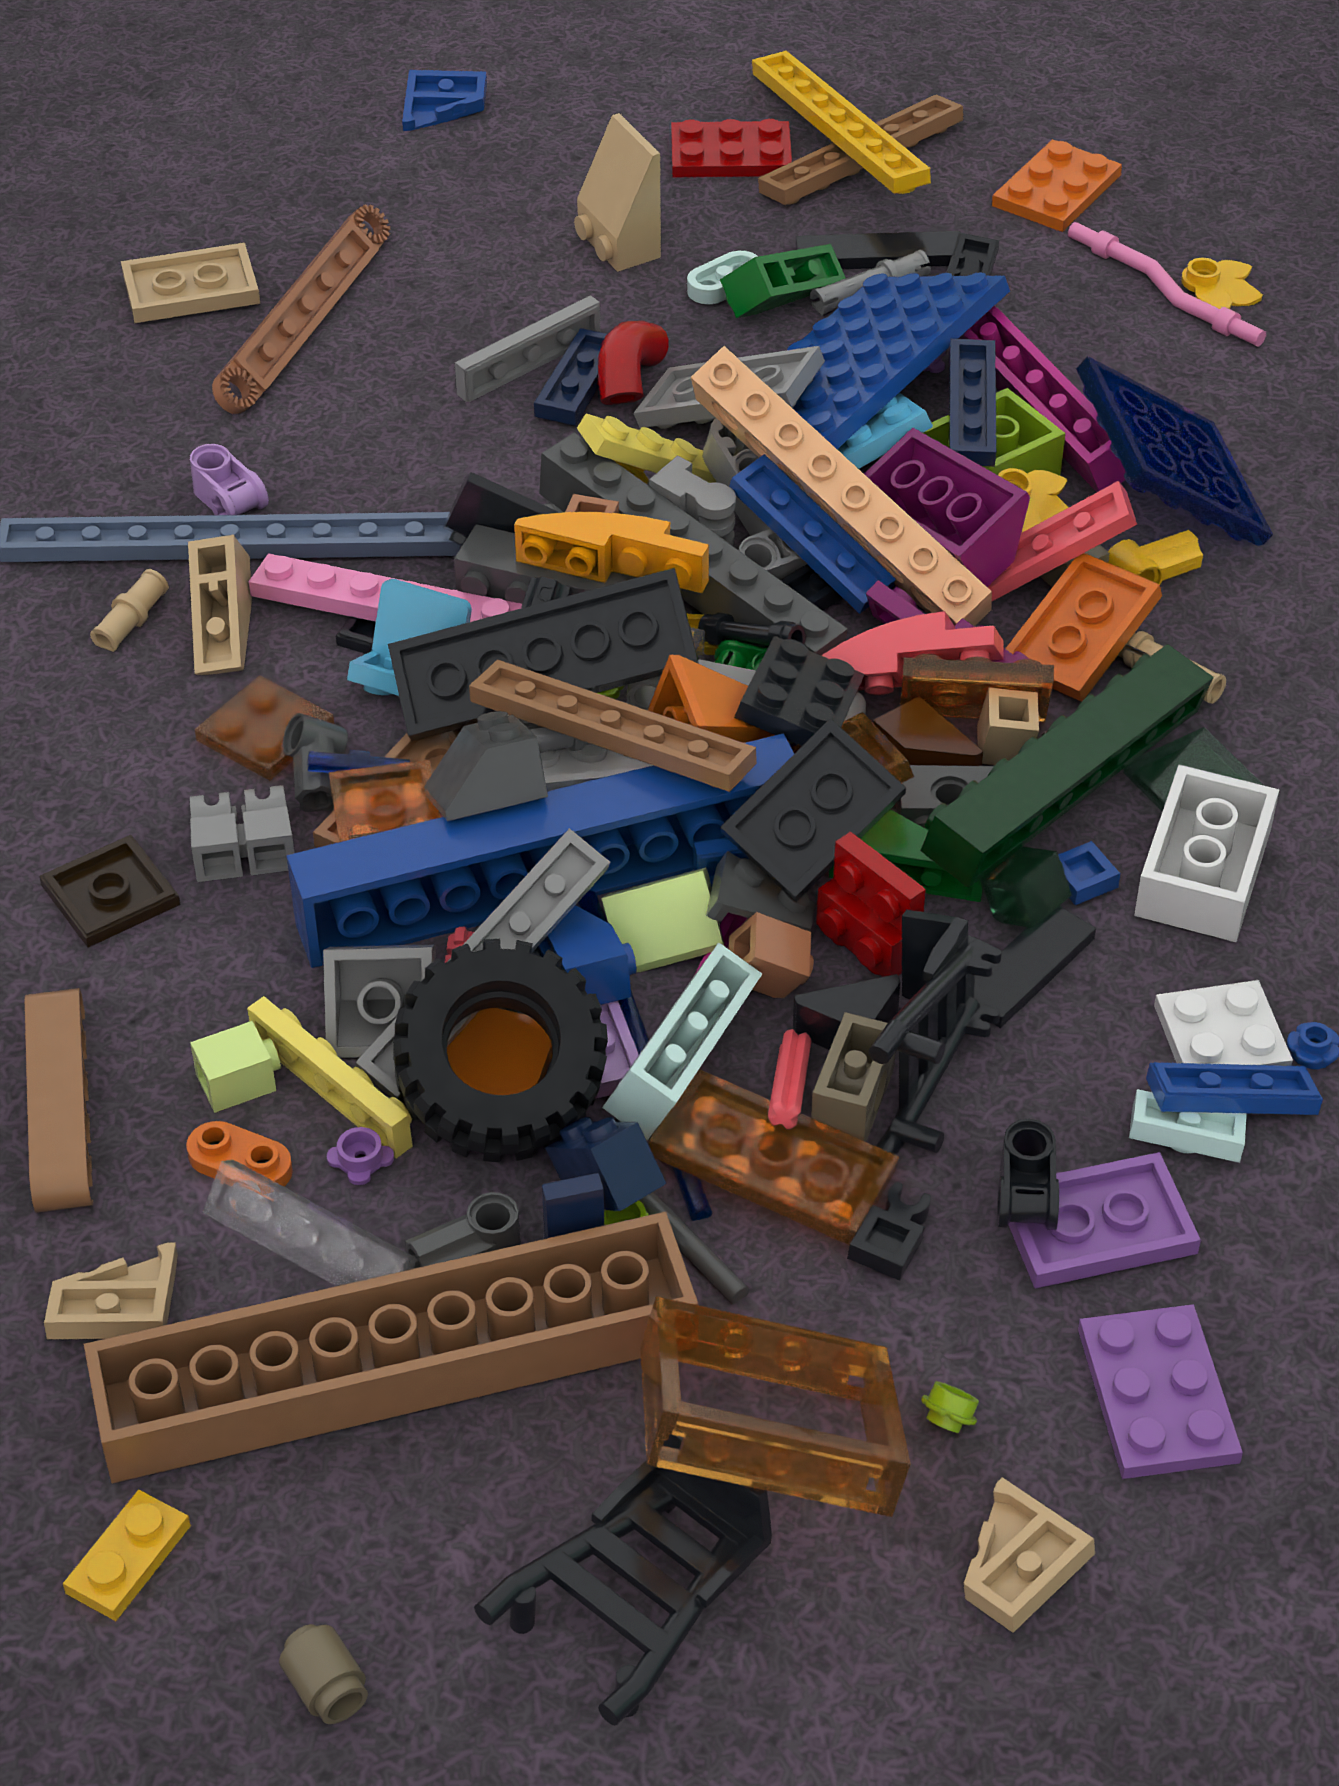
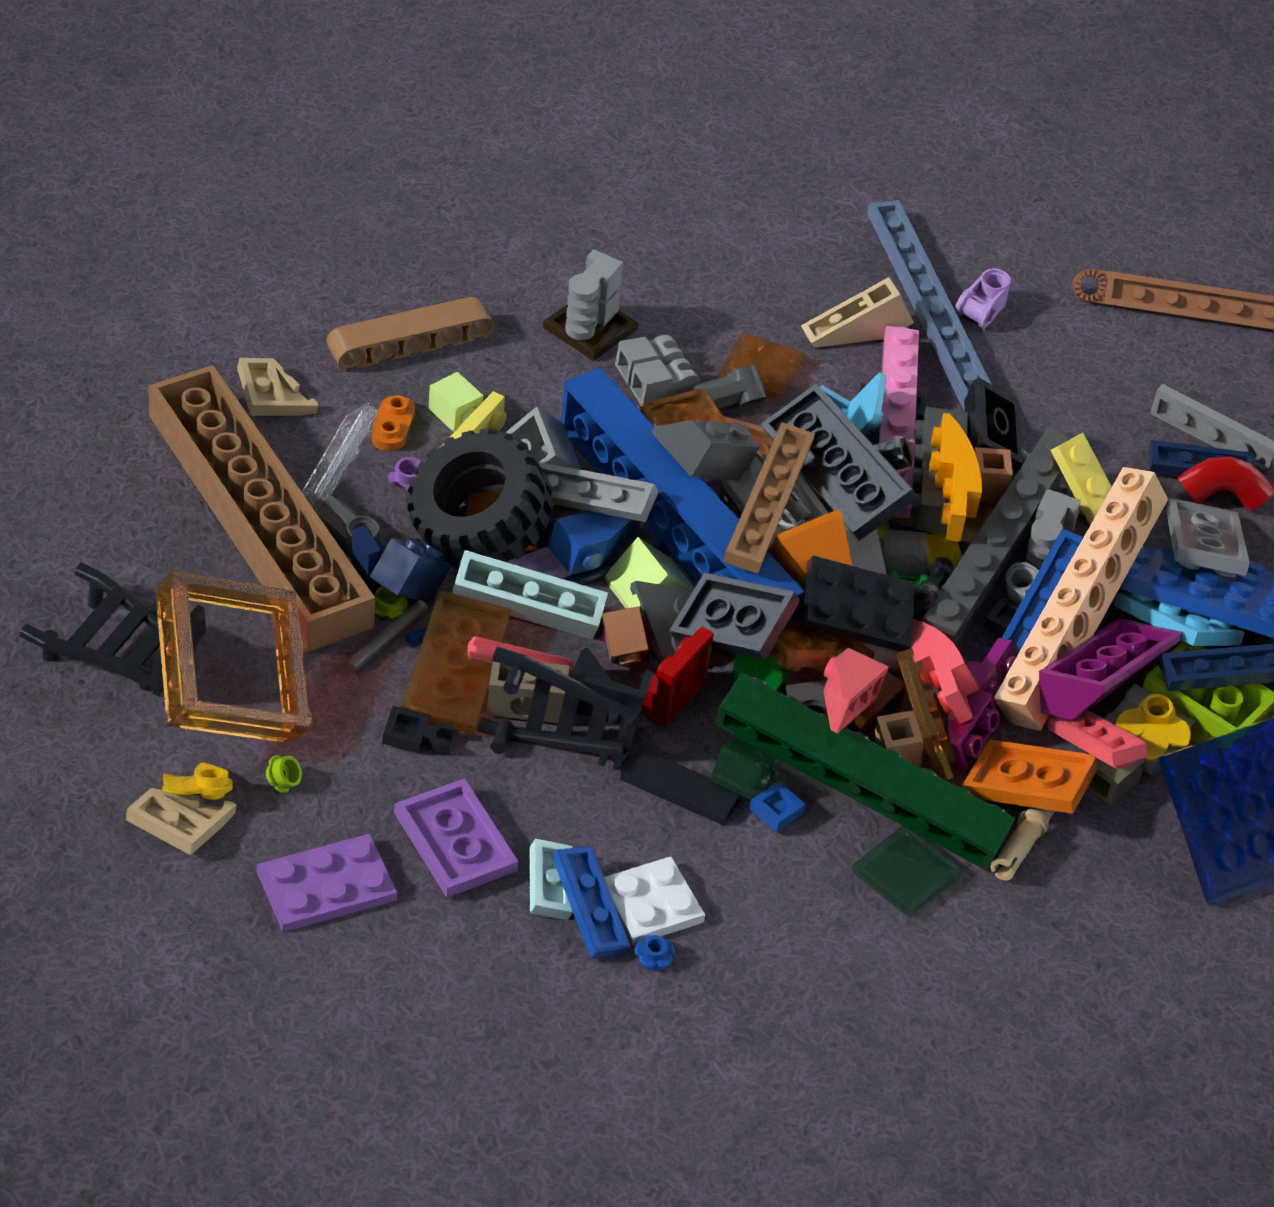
camera: 70 degrees right, 0 degrees up
yellow plate [63,1489,191,1621] -> none
tan pin [90,569,169,652] -> none
tan plate [121,243,260,323] -> none
dark tan brick [279,1624,368,1724] -> none
clear blue bar [307,749,410,781] -> none
black piece [997,1118,1059,1230] -> none
yellow piece [1108,530,1203,585] -> none
white brick [1134,765,1279,942] -> none
none -> yellow plate [162,762,233,800]
none -> light grey legs [565,249,623,340]
none -> coral slope [823,648,889,733]

